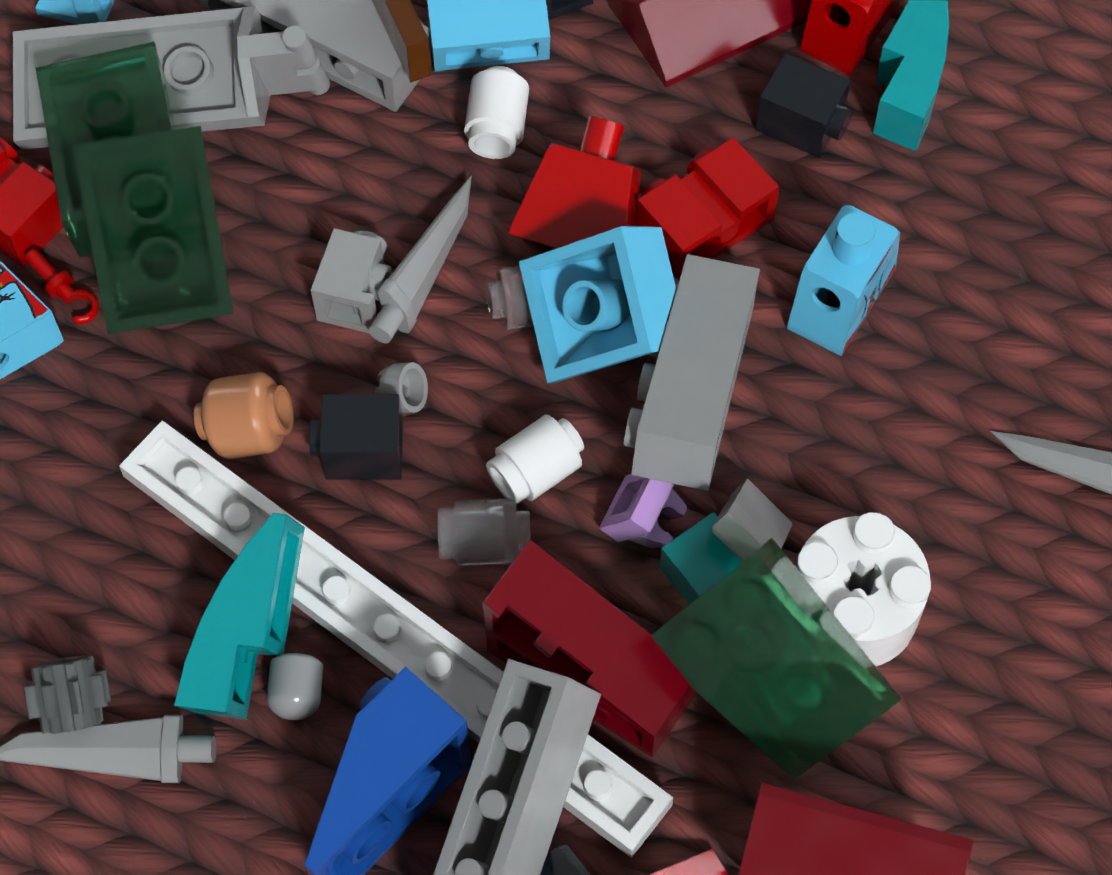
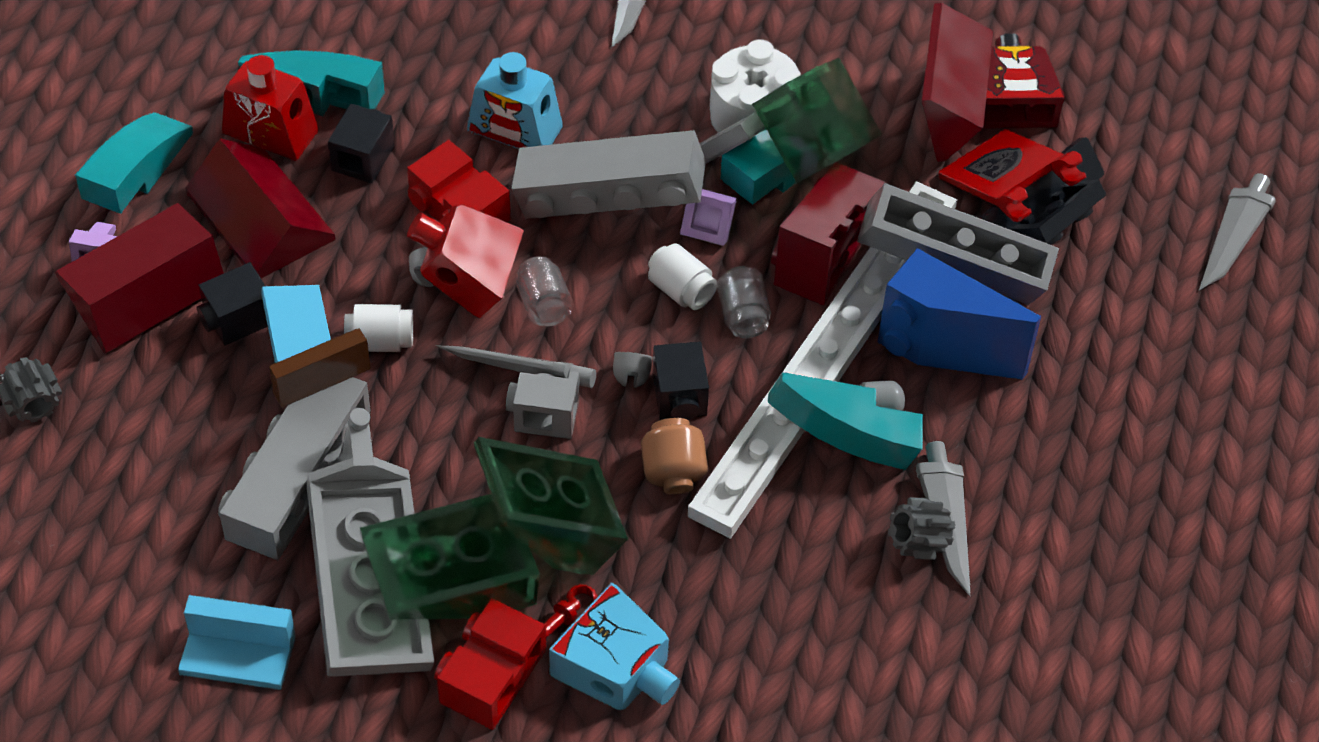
camera: 100 degrees left, 10 degrees down
medium azure slope [519,226,676,383] -> none

